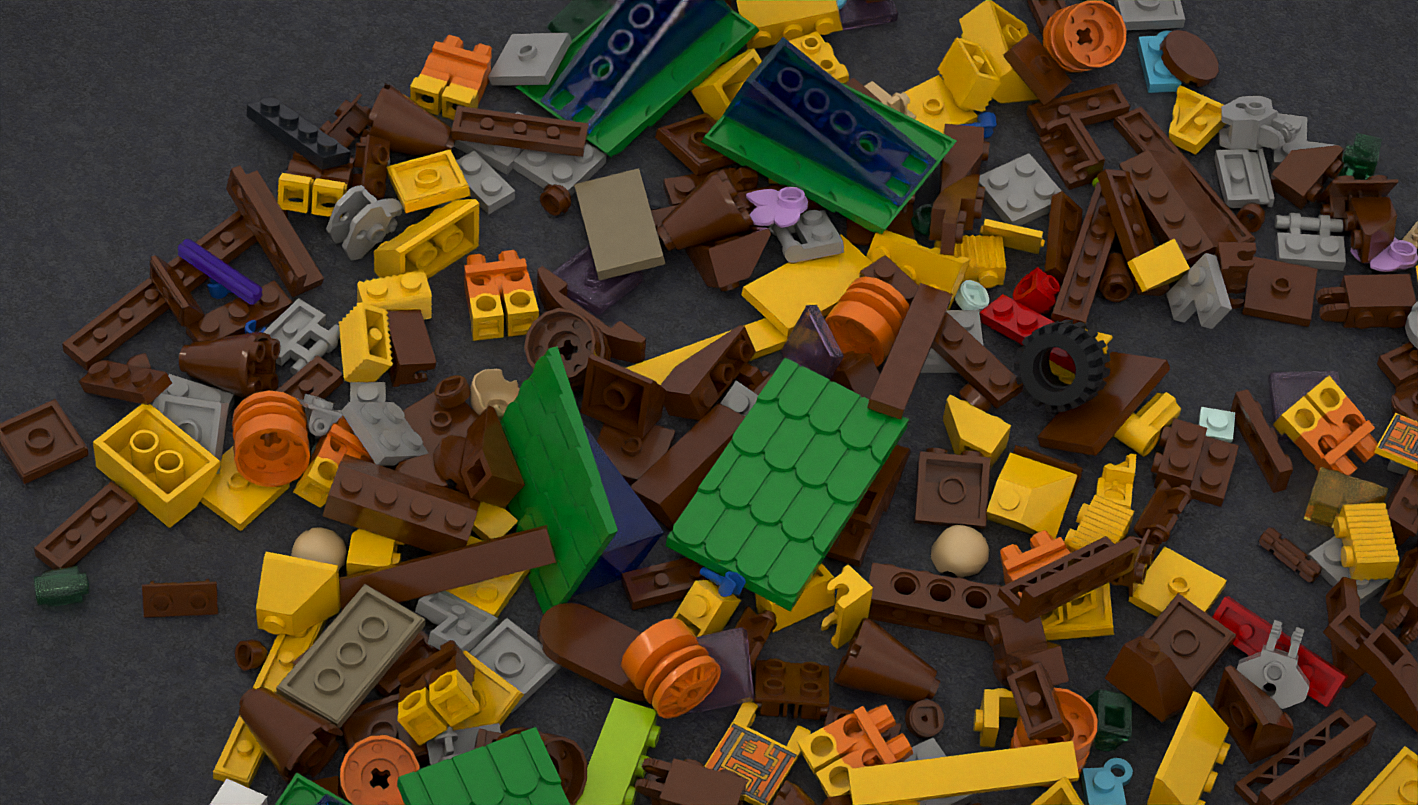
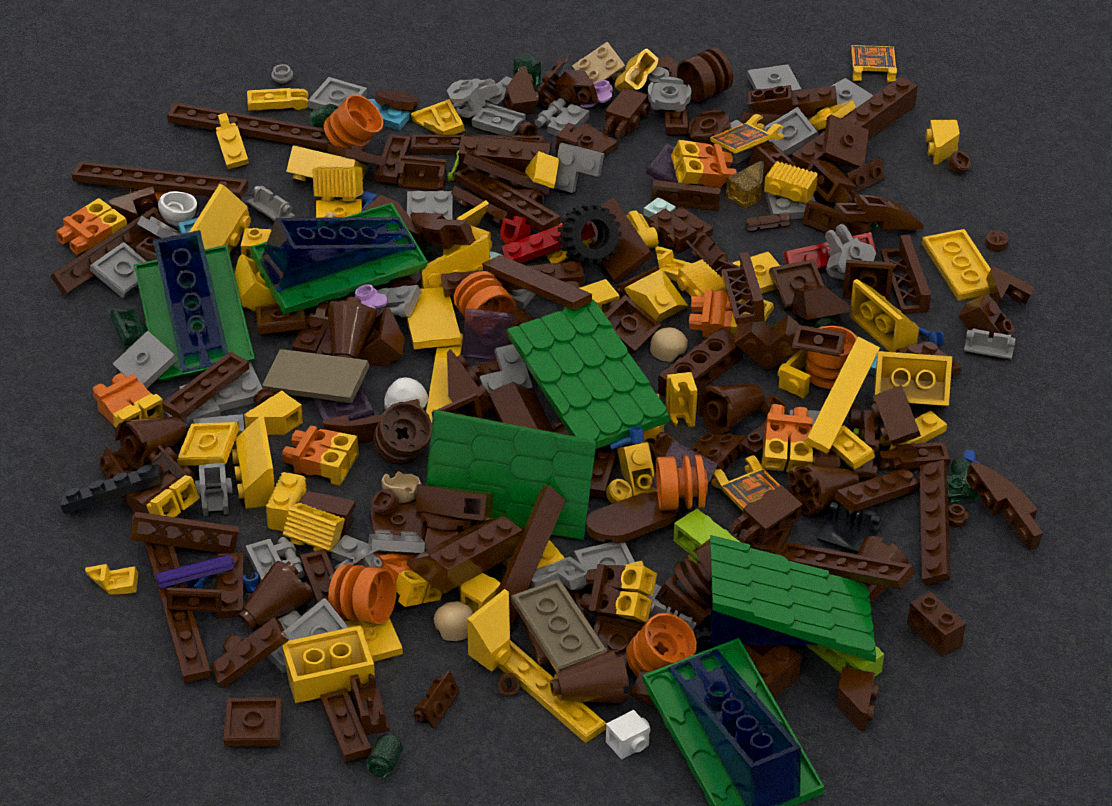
camera: 55 degrees left, 10 degrees down
none -> yellow slope [85,564,139,595]
none -> yellow slope [244,391,303,435]
none -> light grey hinge [247,186,295,223]
none -> reddish brown hinge [350,674,390,735]
none -> white hat [384,377,428,410]
none -> yellow tile [606,479,632,504]

